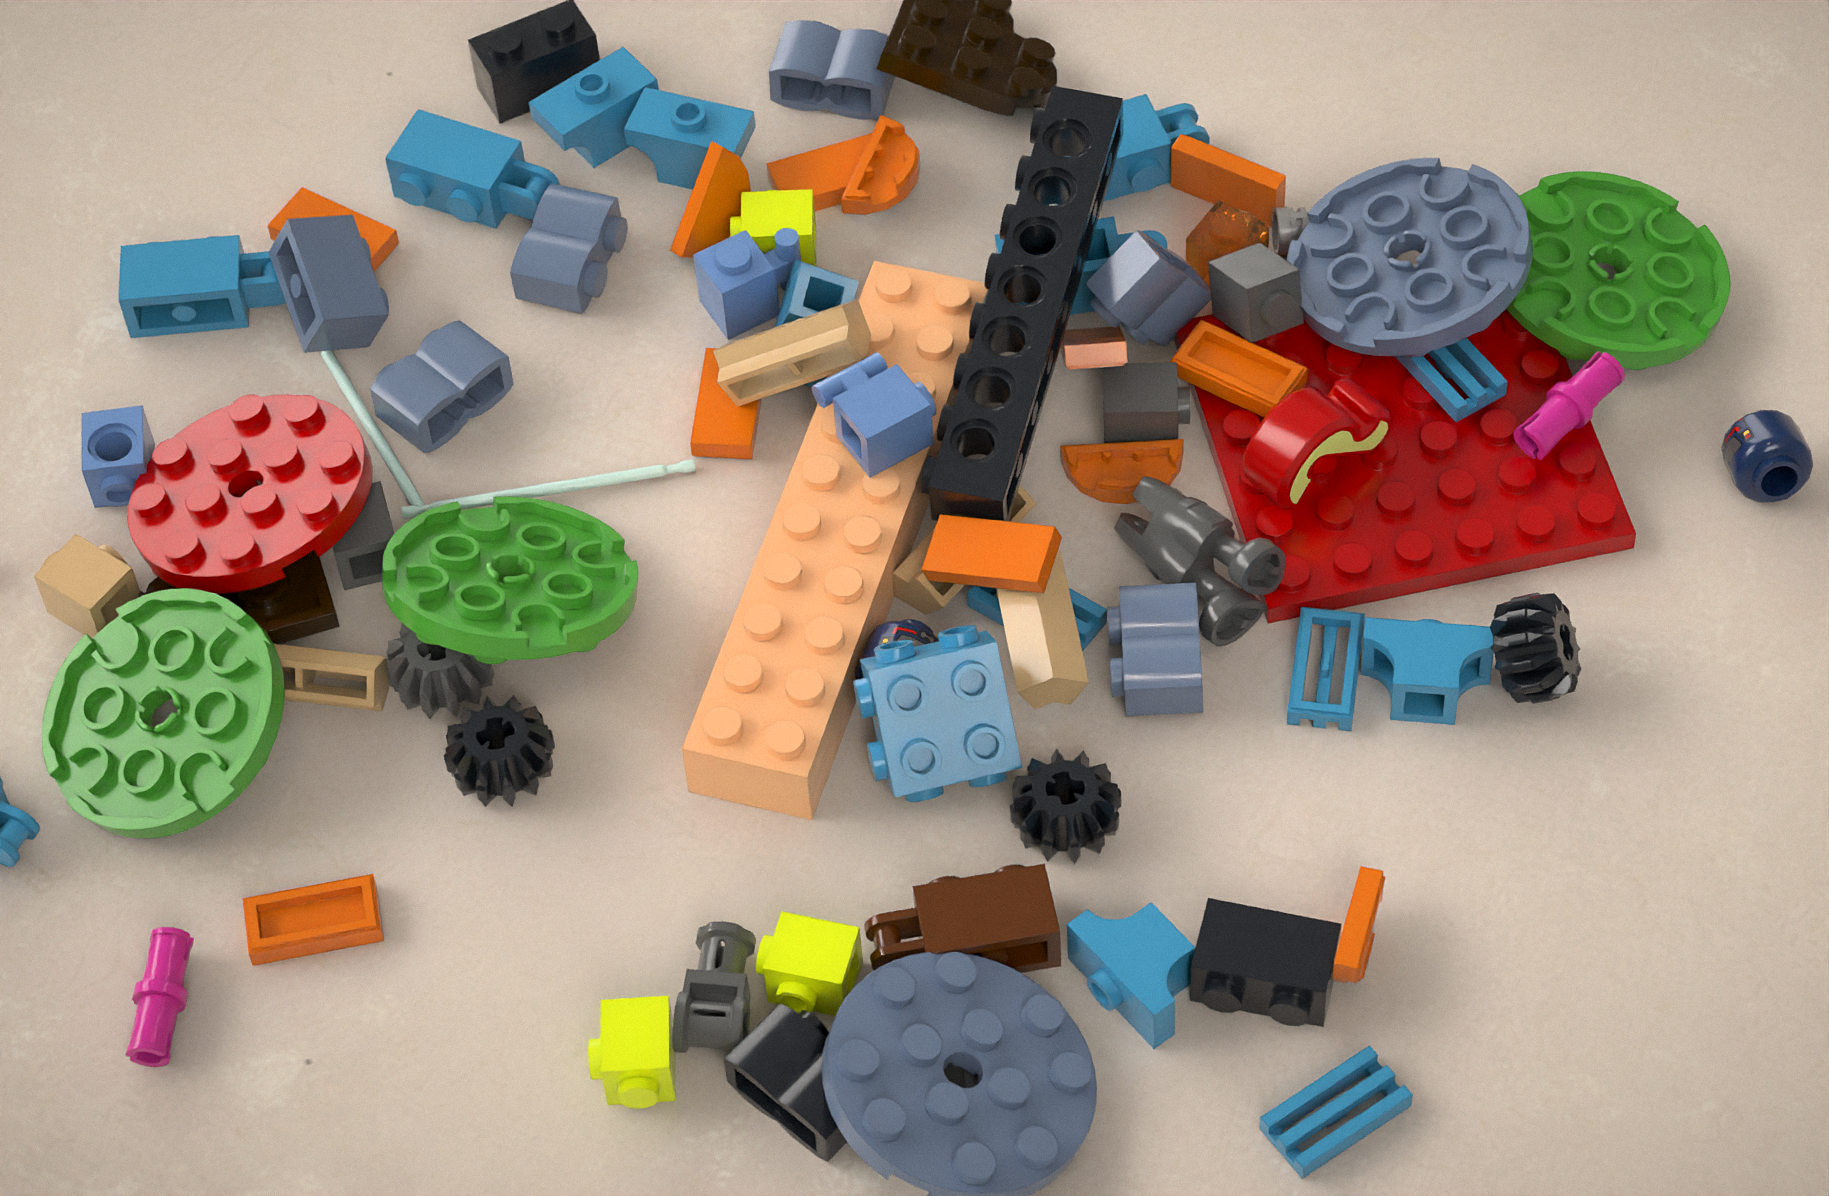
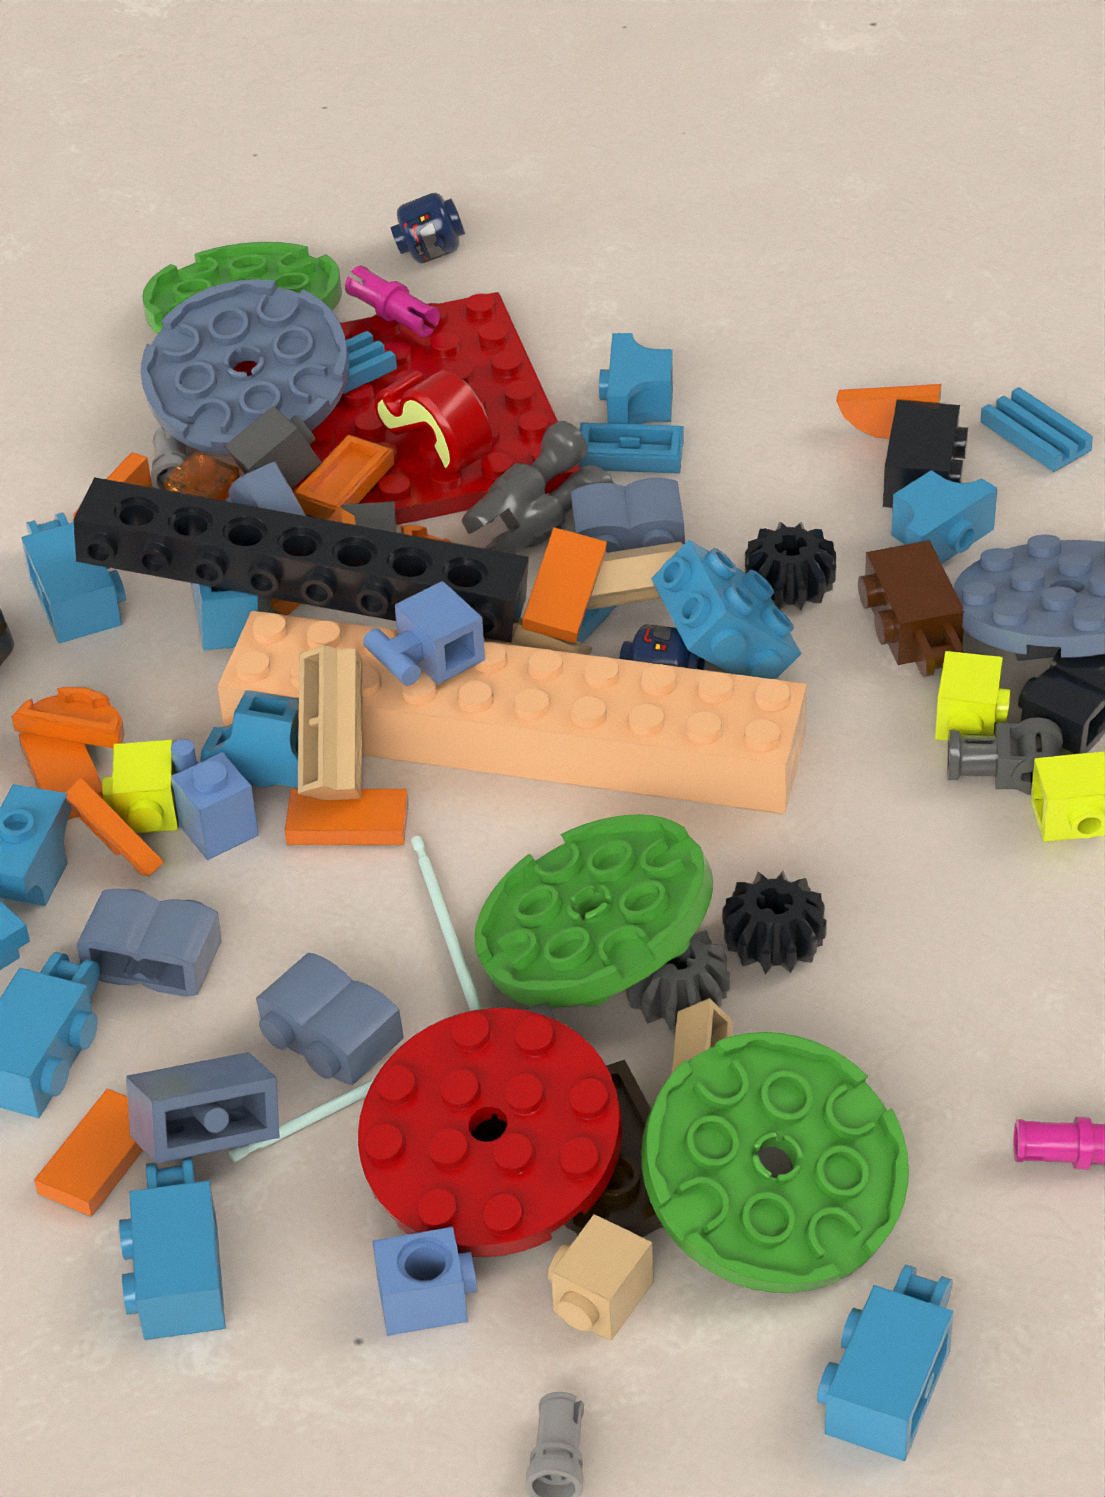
camera: 95 degrees left, 10 degrees down
orange tile [242,874,384,966] -> none
black gear [1490,592,1581,704] -> none

